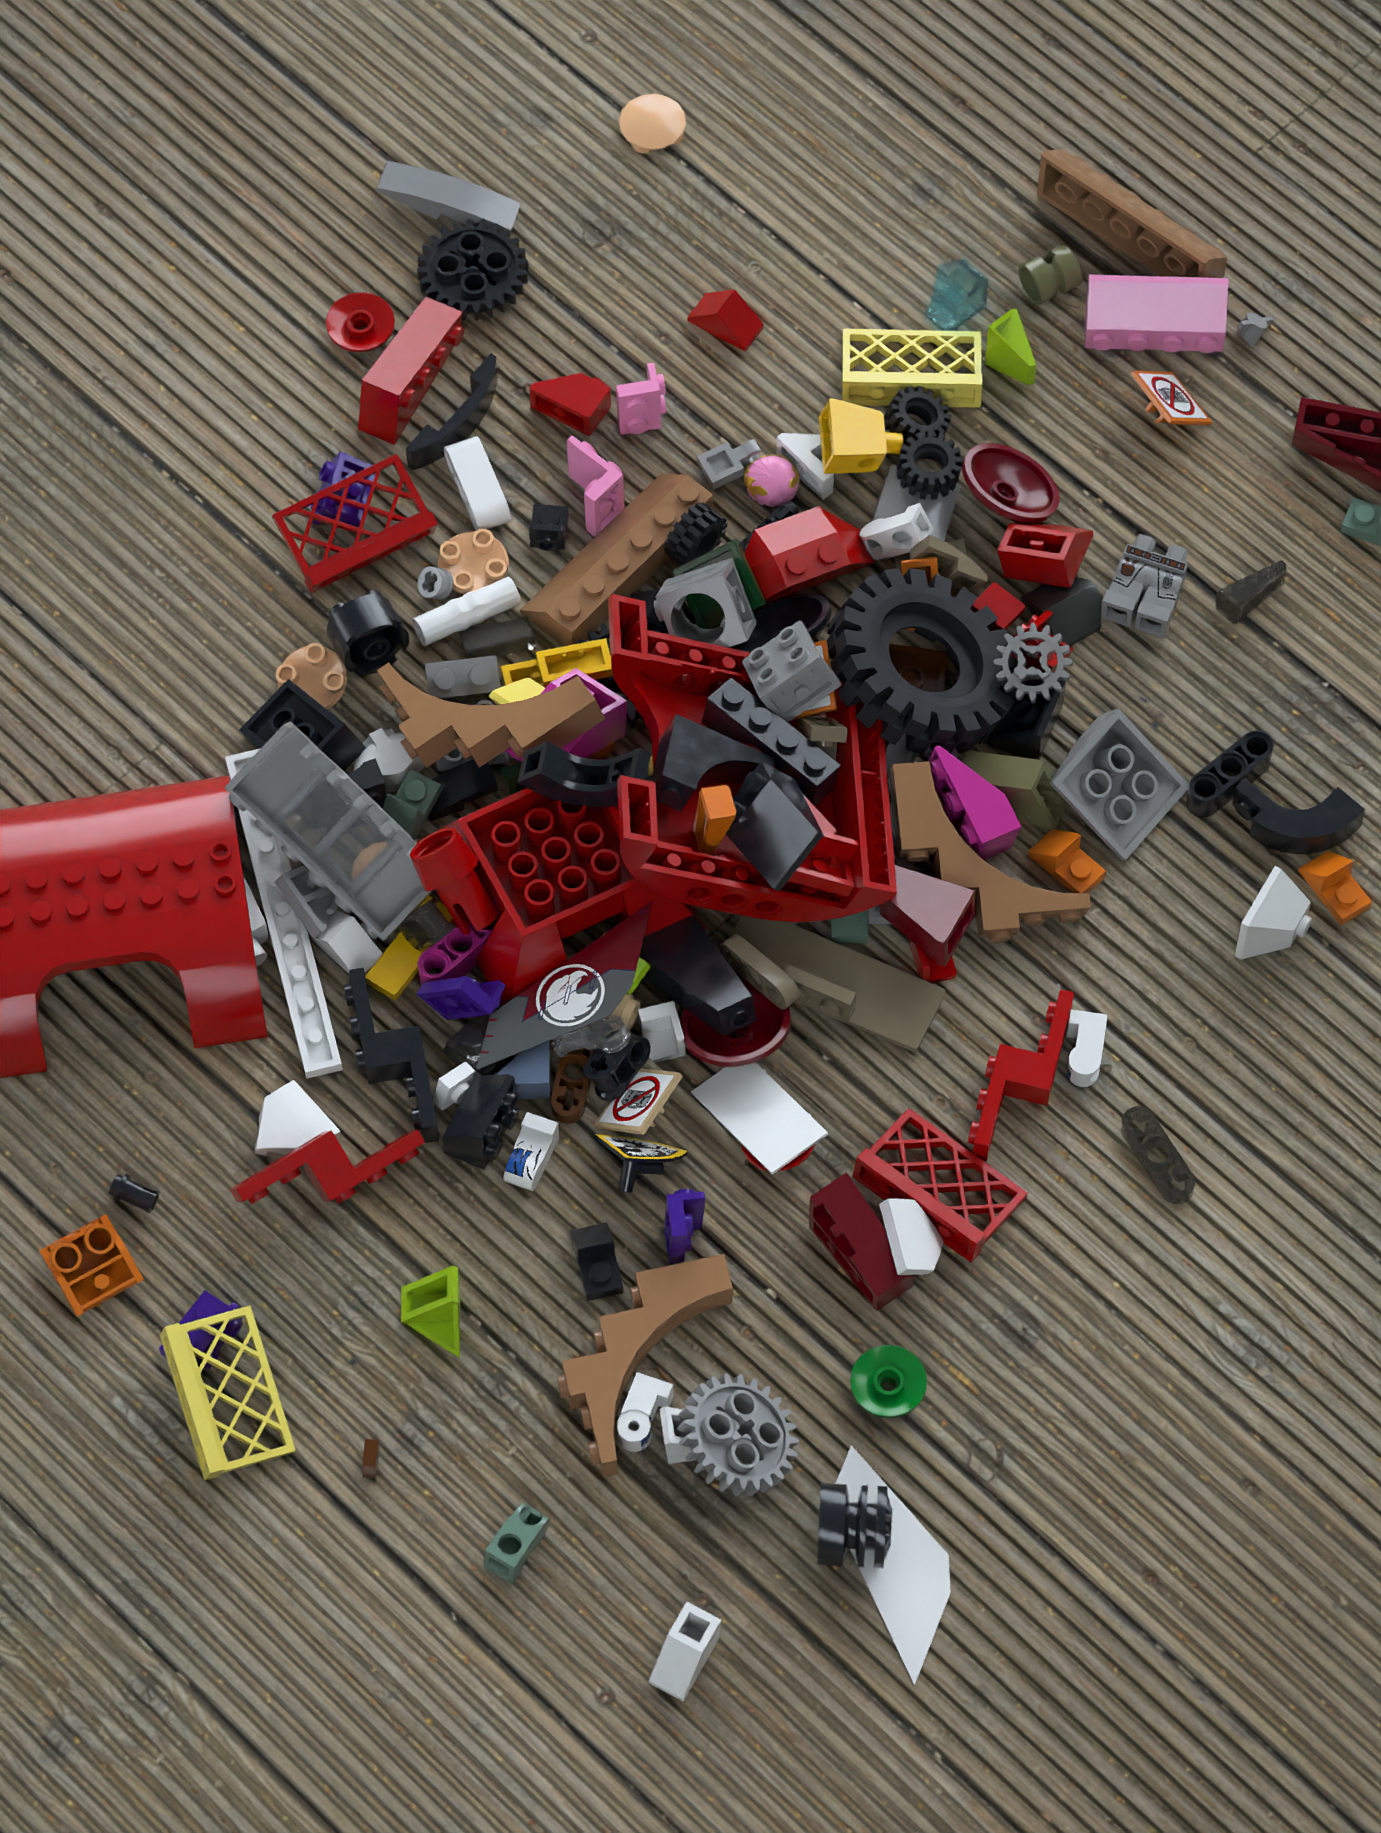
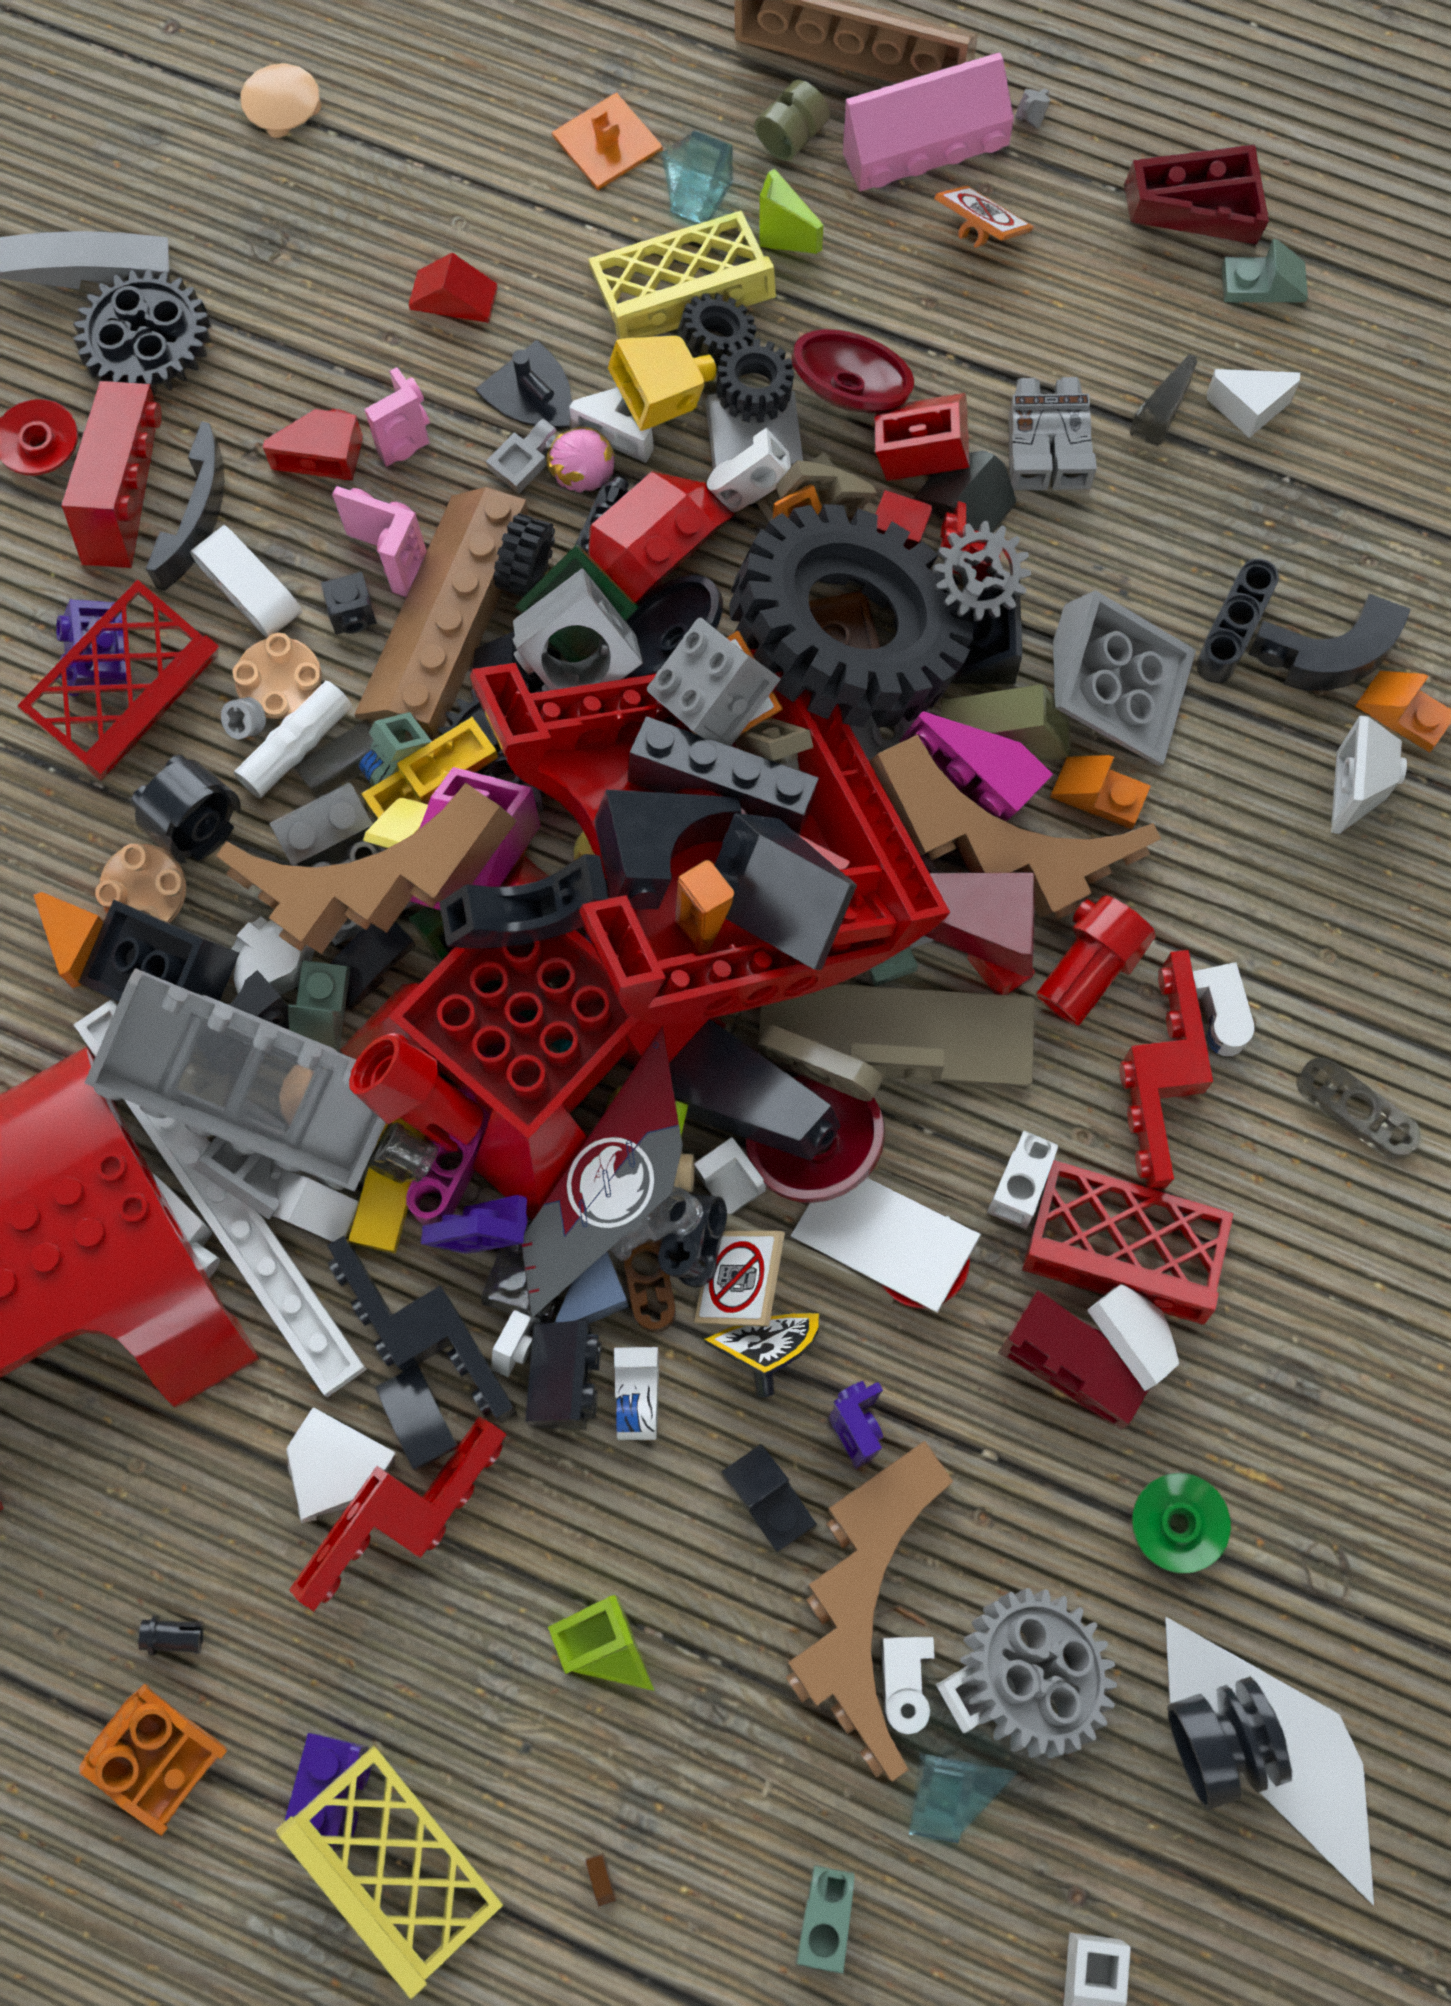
camera: 20 degrees left, 10 degrees up
none -> orange slope [33,892,104,988]
none -> sand green leg [359,712,432,787]
none -> black slope [375,1364,459,1471]
none -> shield [475,340,572,428]
none -> orange piece [552,92,663,190]
none -> clear light blue slope [909,1753,1019,1844]
none -> white leg [987,1130,1058,1229]
none -> red piece [1036,896,1156,1027]
none -> white slope [1207,369,1300,438]

